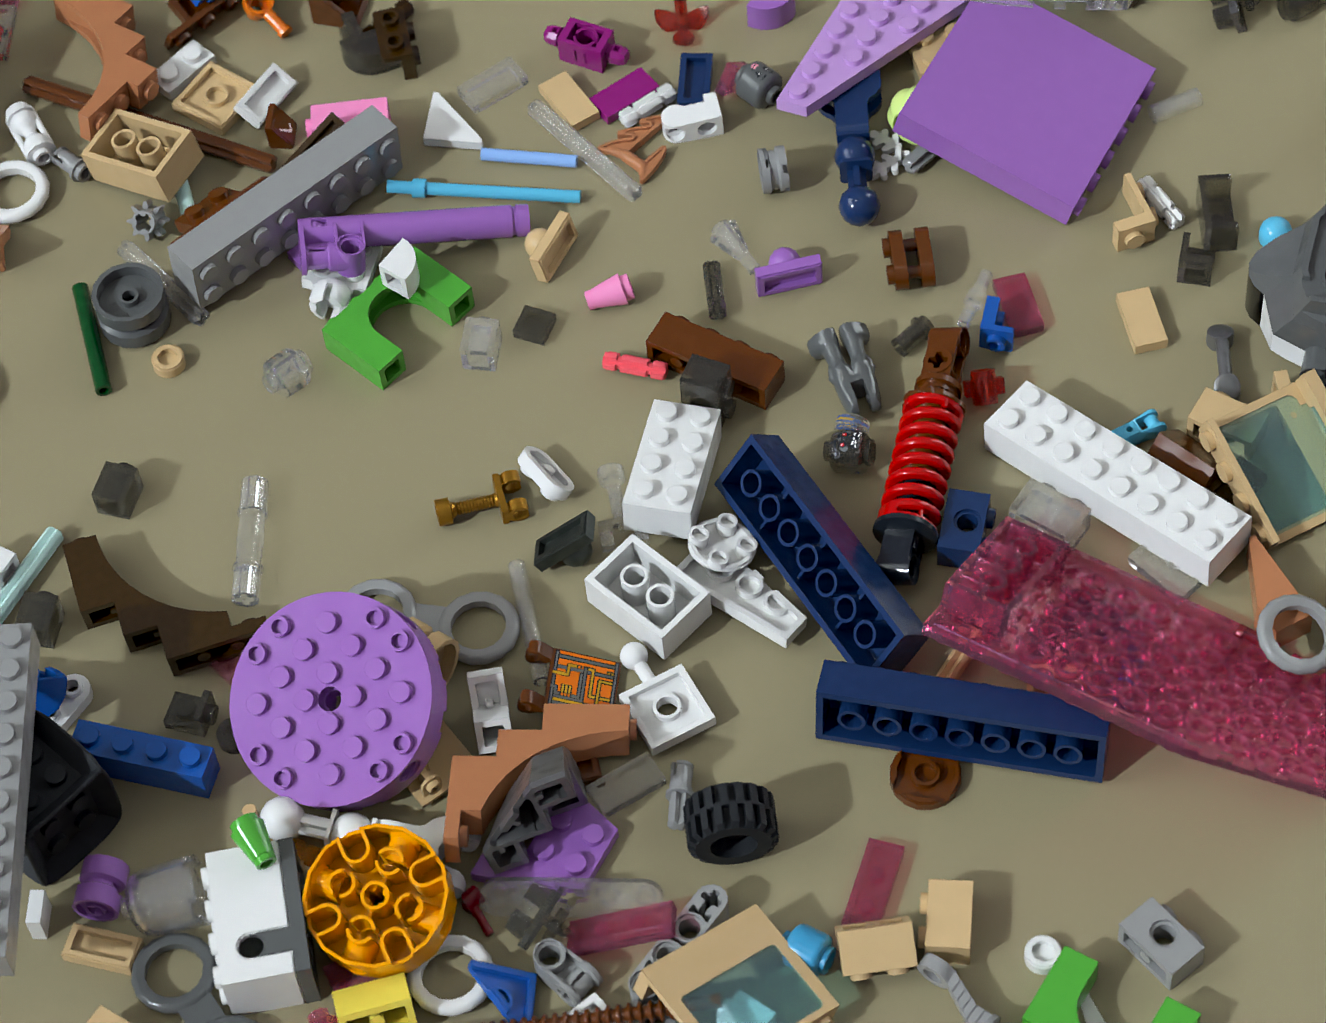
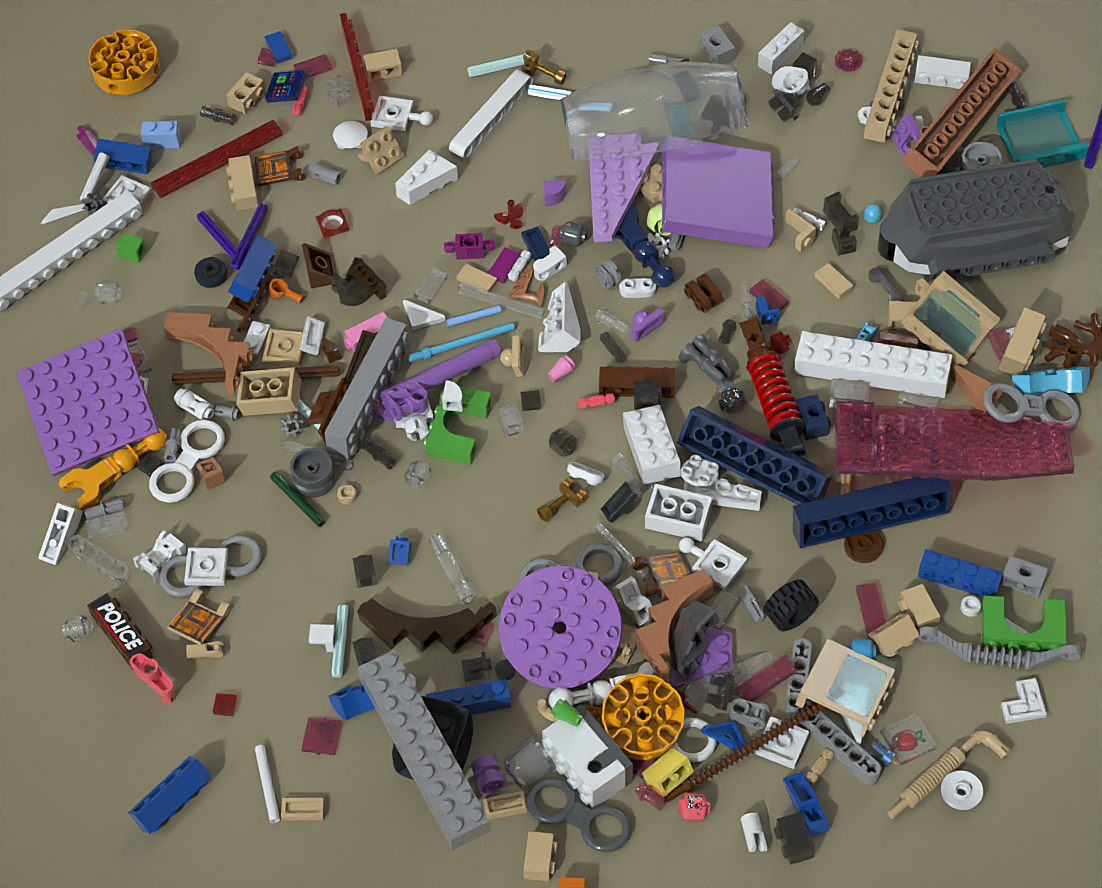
camera: 30 degrees left, 0 degrees up
none -> clear smoke pin [361,438,397,470]
none -> blue bracket [388,536,412,565]
none -> white wedge [538,282,581,352]
none -> clear smoke head [549,428,577,457]
none -> white plate [619,278,656,298]
none -> blue brick [918,549,1003,597]

